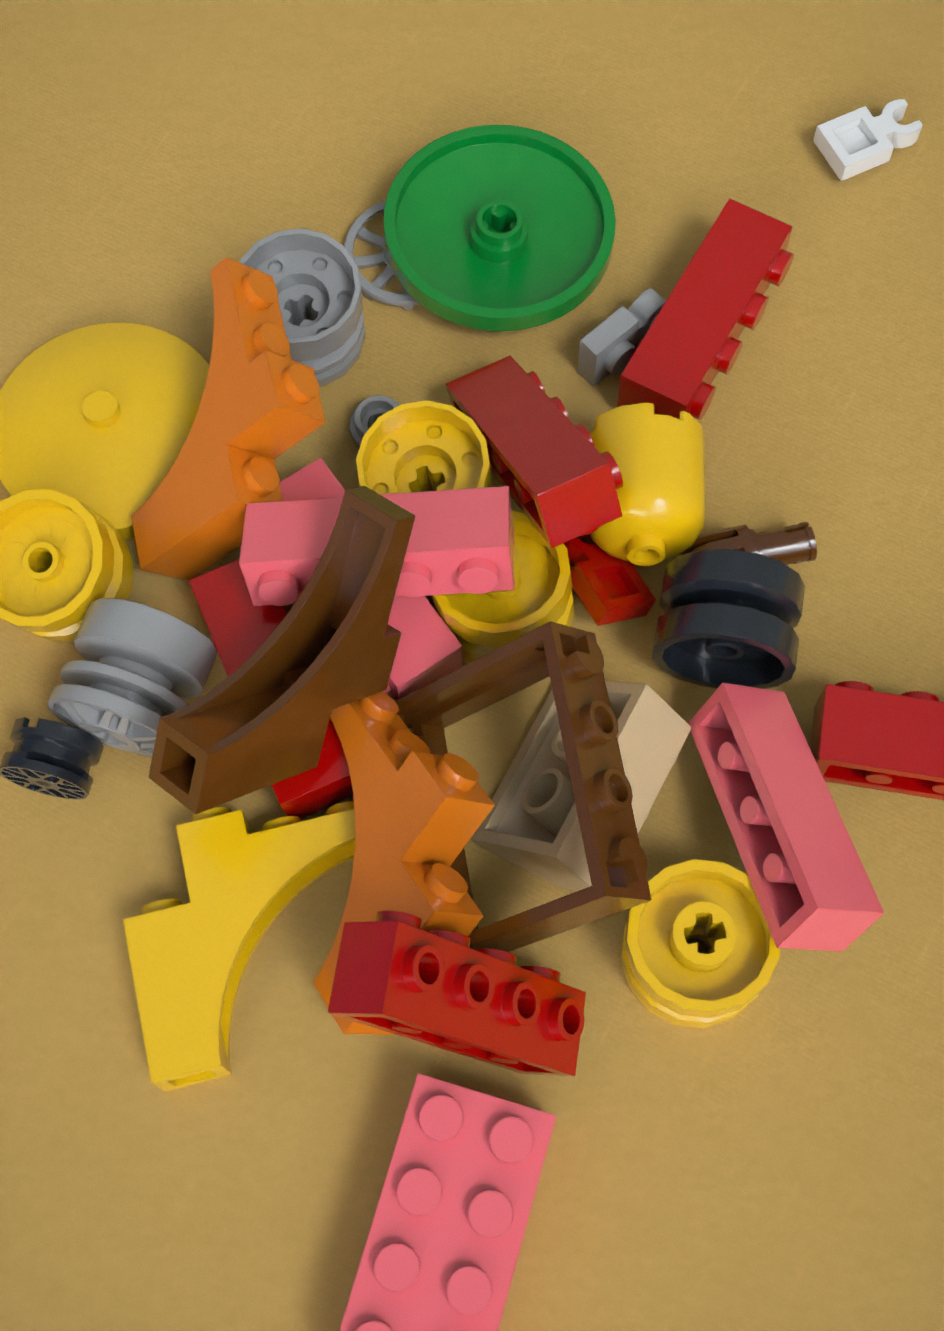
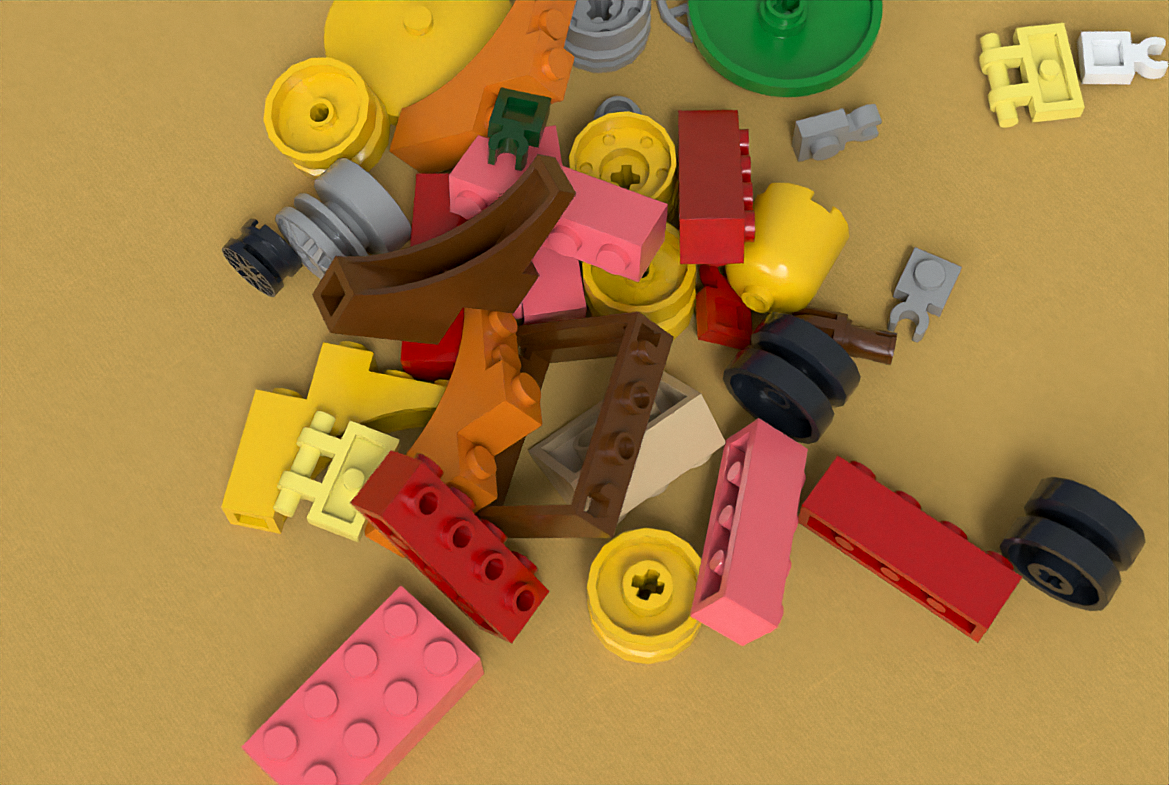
camera: 25 degrees right, 0 degrees up
red brick [617,198,794,420] -> none
none -> light yellow plate [273,411,401,543]
none -> dark green plate [487,87,551,171]
none -> light grey plate [887,247,962,343]
none -> light yellow plate [979,23,1085,128]

